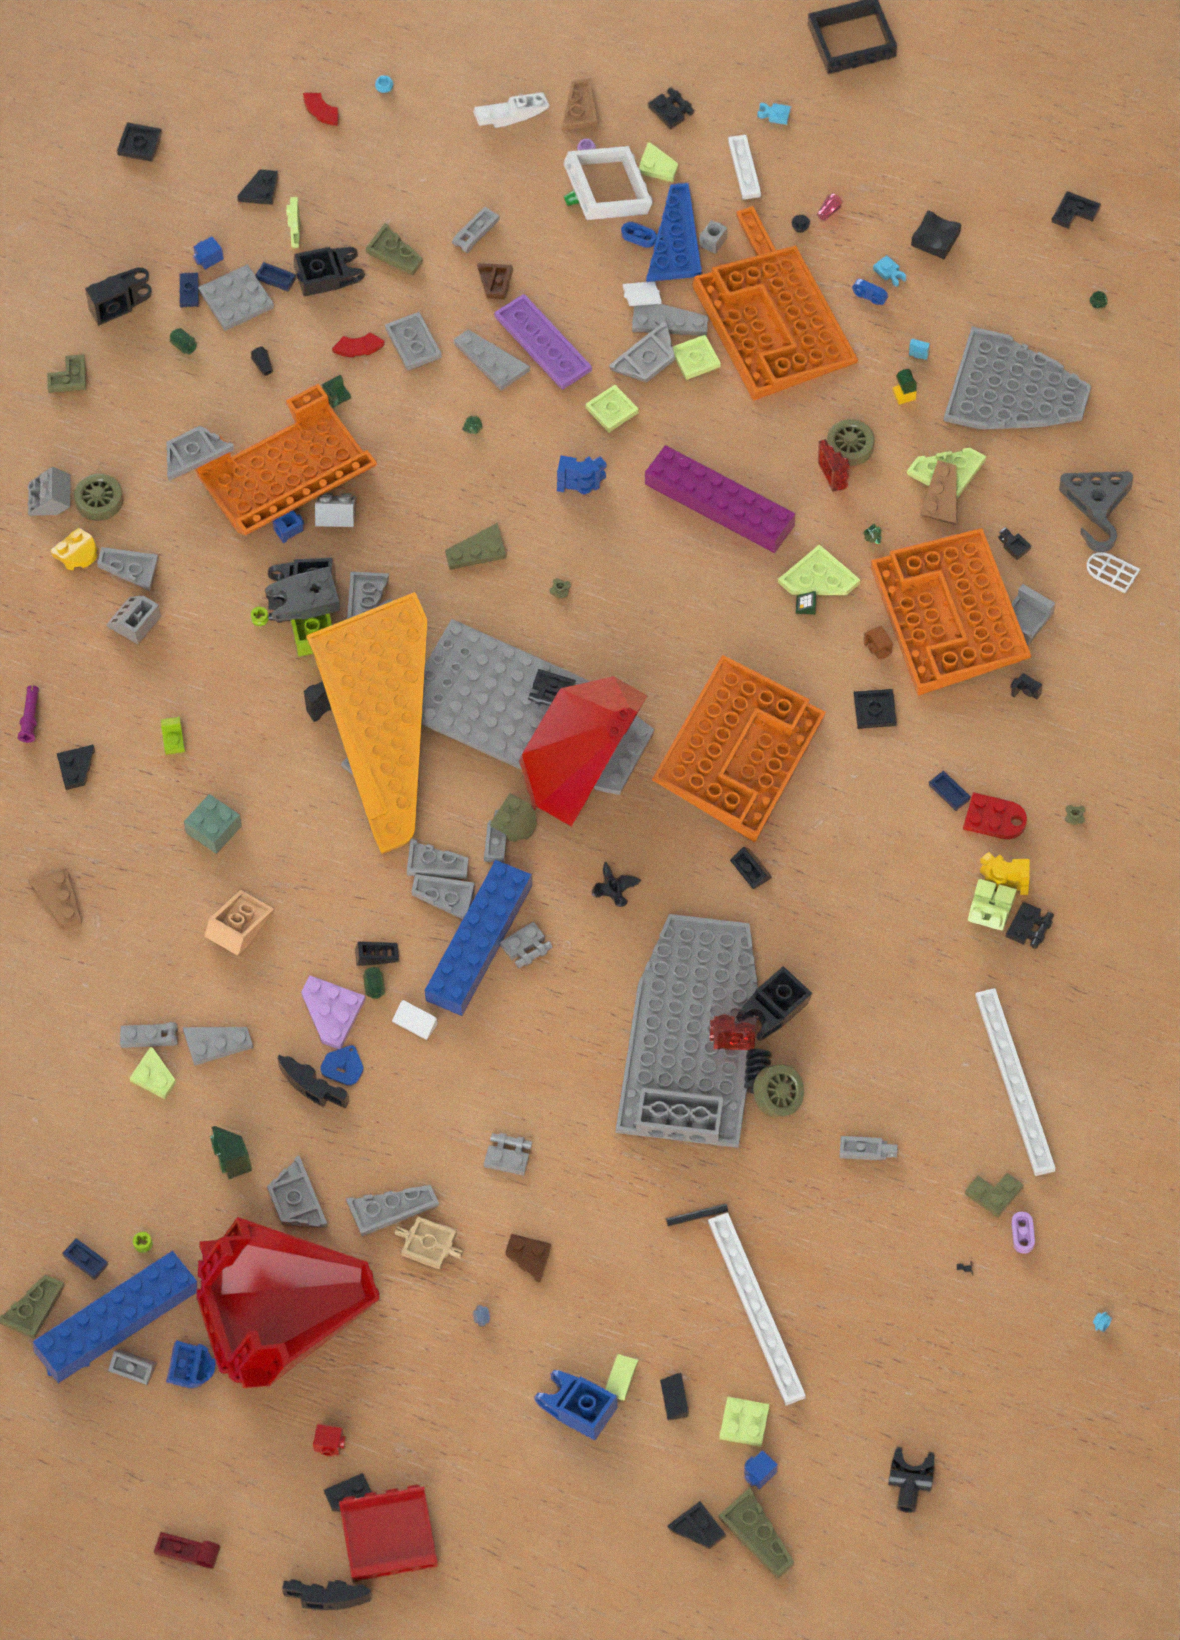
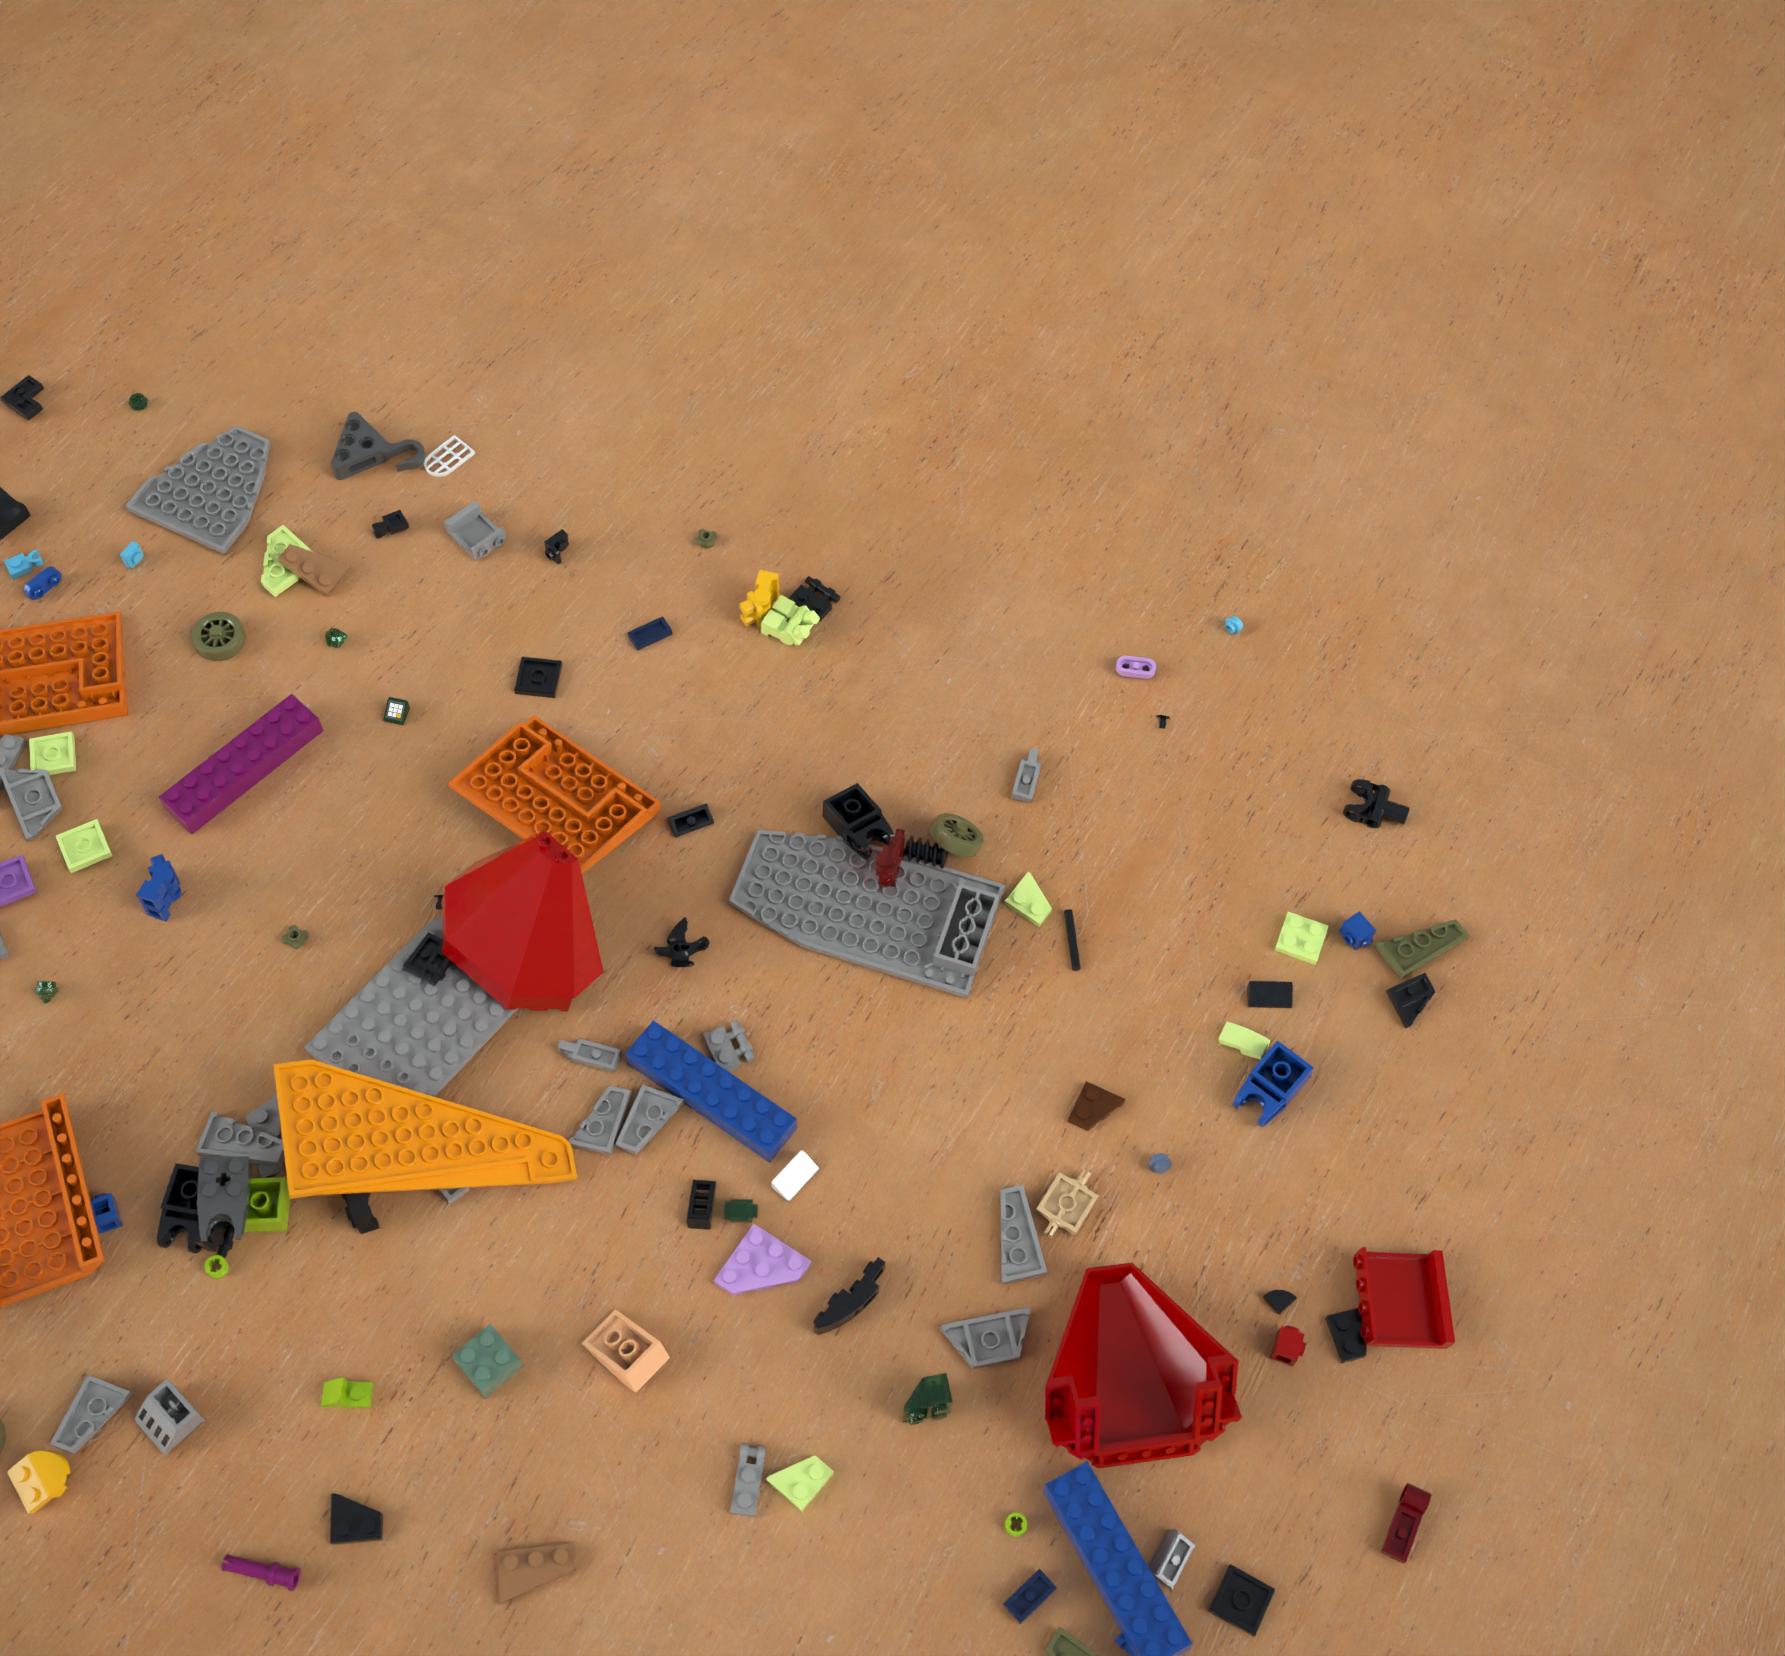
camera: 85 degrees left, 0 degrees up
blue slope [166,1340,215,1388] -> none
light grey wing [183,1027,253,1066] -> none
black slope [282,1579,372,1610] -> none
light grey slope [315,493,356,527] -> none
blue piece [320,1045,364,1086] -> none
olive wing [445,523,506,570] -> none
light grey plate [484,1133,532,1176] -> none
olive slope [490,793,536,842] -> none
white plate [708,1213,806,1405] -> none
yellowish green plate [778,545,860,595] -> none
clear red plate [818,439,850,492] -> none
dark orange brick [864,625,893,659] -> none
orange slope [871,528,1031,696] -> none
leg [892,369,917,405] -> none
red plate [963,792,1027,839] -> none
olive plate [965,1173,1024,1217] -> none
white plate [975,988,1055,1176] -> none
none -> yellowish green wing [1004,872,1052,927]
none -> black tile [1208,1564,1275,1637]
none -> black tile [1263,1290,1297,1315]

